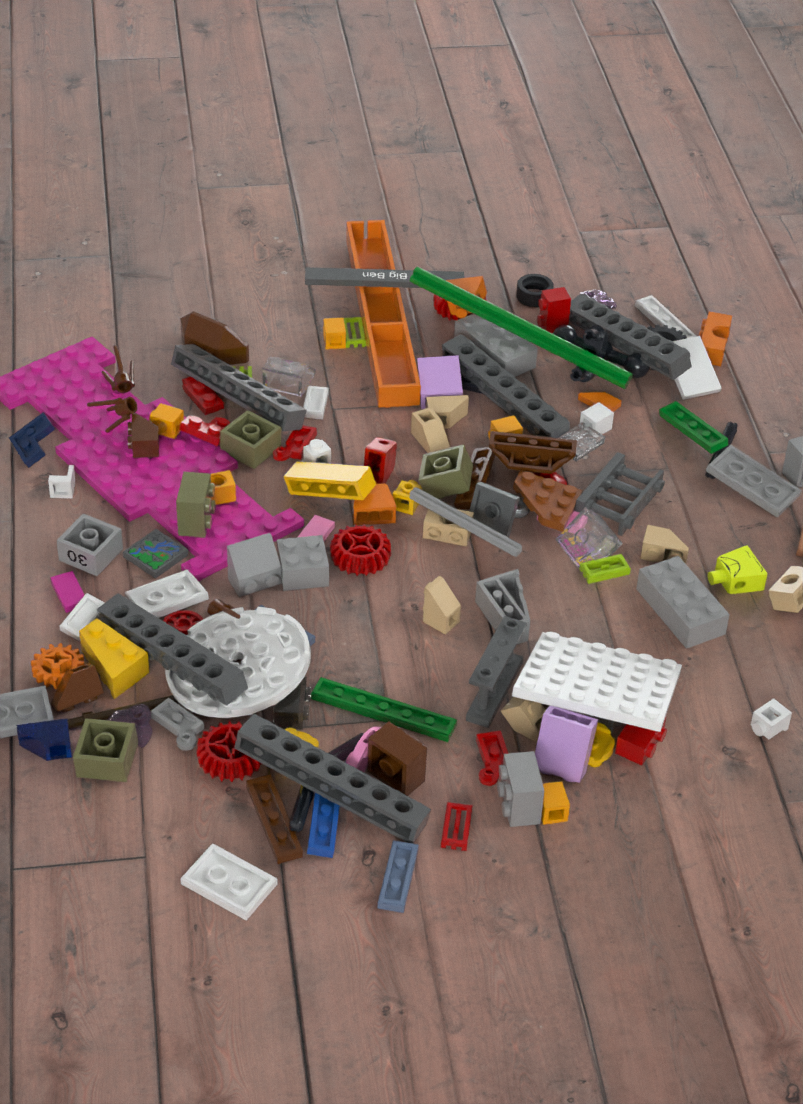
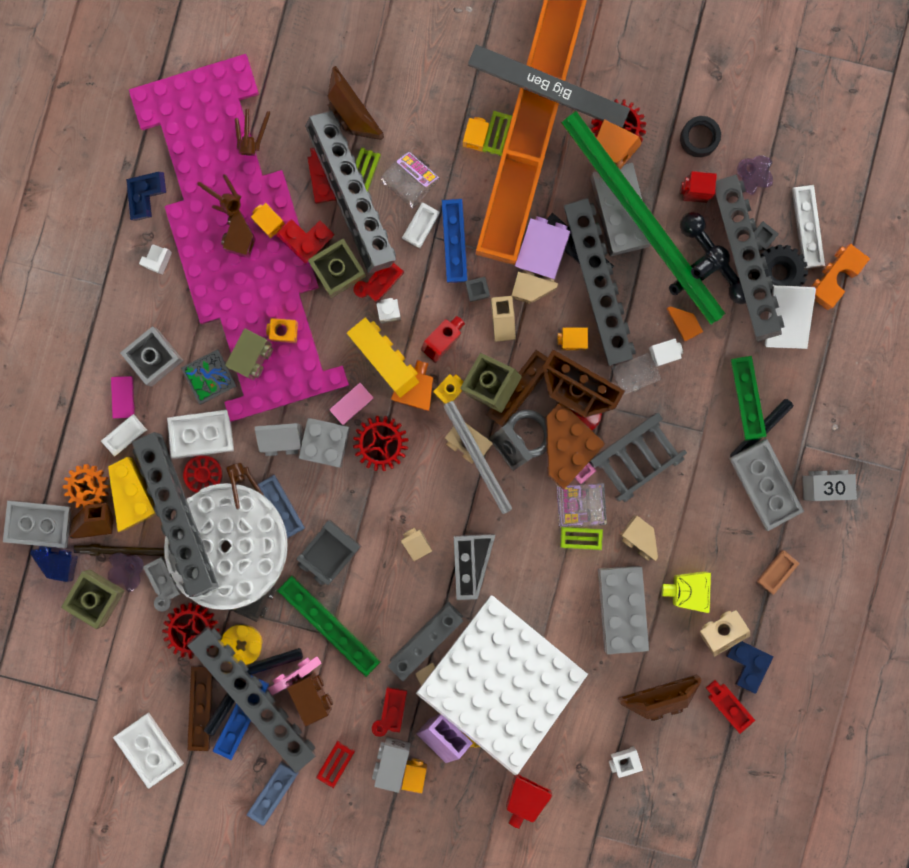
camera: 20 degrees right, 45 degrees up
none -> dark grey panel [296,520,361,585]
none -> blue plate [442,199,467,283]
none -> dark grey plate [465,277,490,302]
none -> red torso [506,774,552,829]
none -> reddish brown wedge [618,674,702,721]

